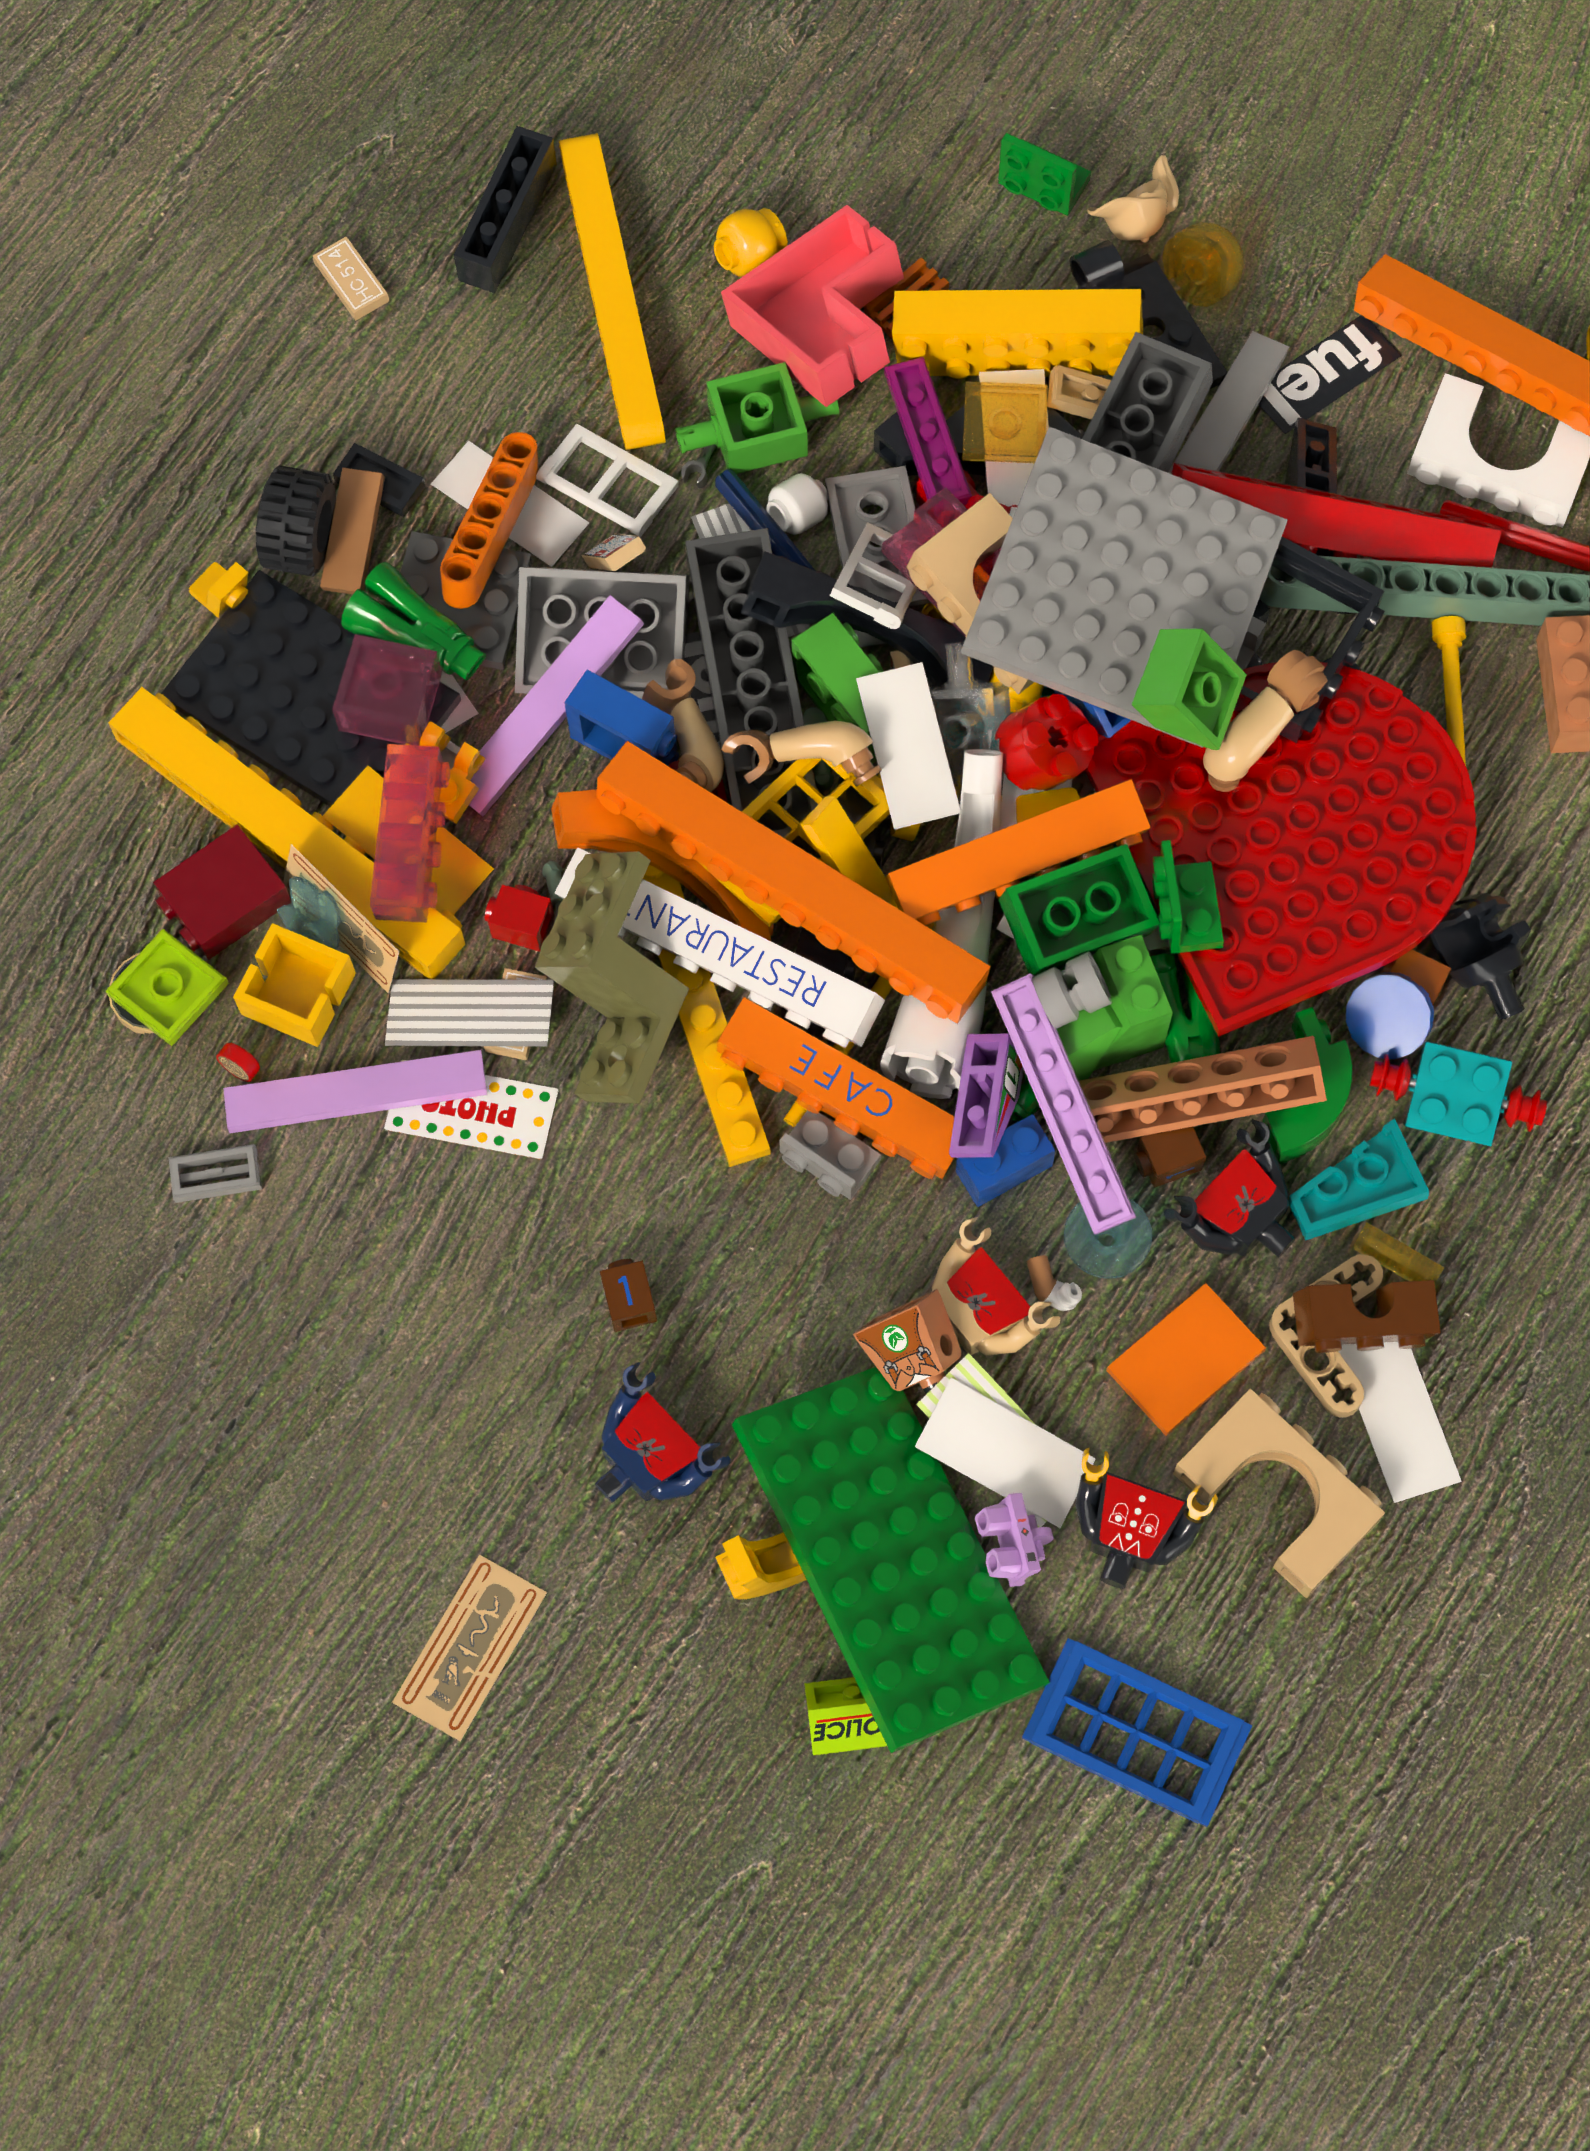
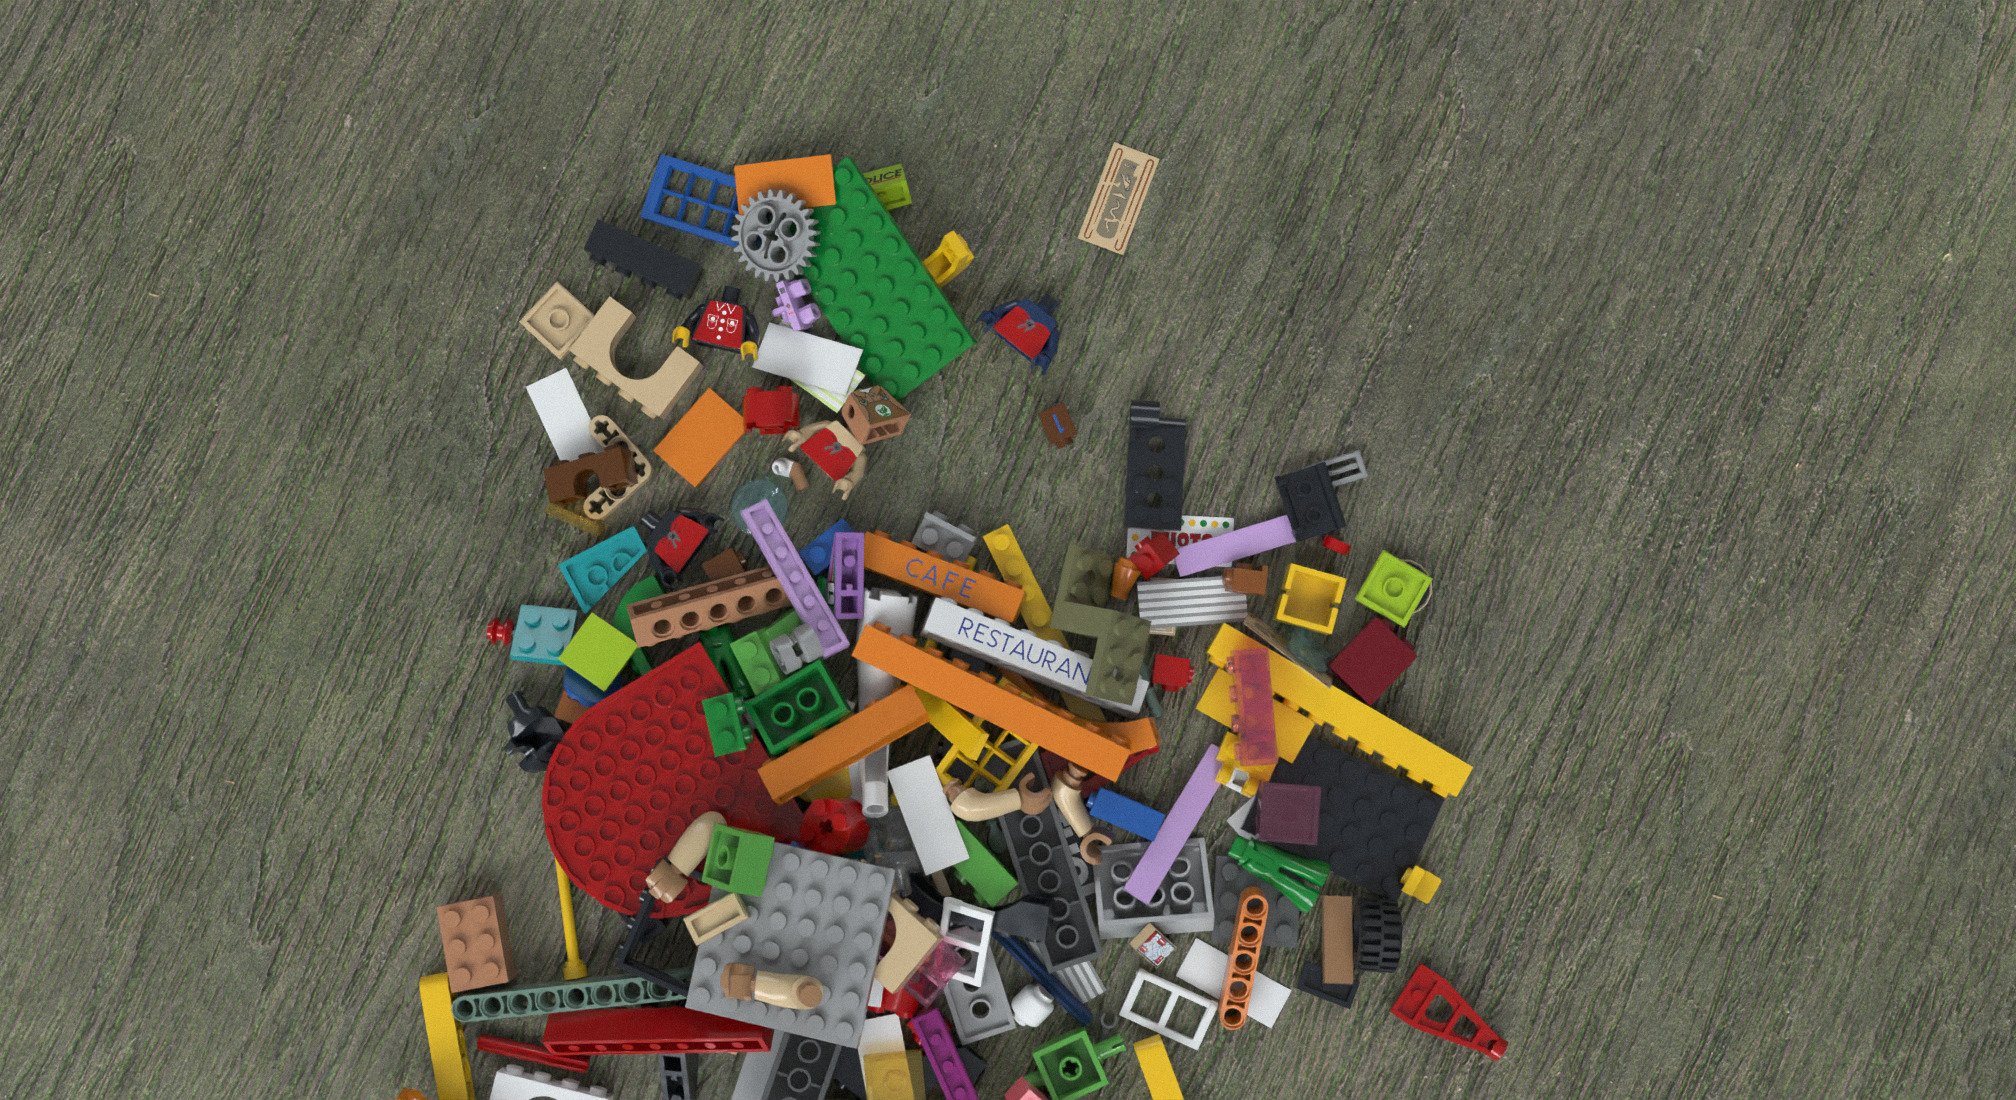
camera: 175 degrees right, 15 degrees up
none -> tan tile [519,281,595,361]
none -> lime tile [558,613,638,692]
none -> black brick [583,219,704,301]
none -> tan tile [683,893,751,946]
none -> piece [720,963,823,1010]
none -> light grey gear [731,189,821,282]
none -> orange sticker [734,154,836,215]
none -> red brick [742,386,800,435]
none -> orange cone [1110,556,1141,600]
none -> black hinge [1124,400,1186,531]
none -> red brick [1129,532,1180,580]
none -> dark orange brick [1222,563,1268,596]
none -> black piece [1274,462,1347,543]
none -> red plate [1388,962,1508,1061]

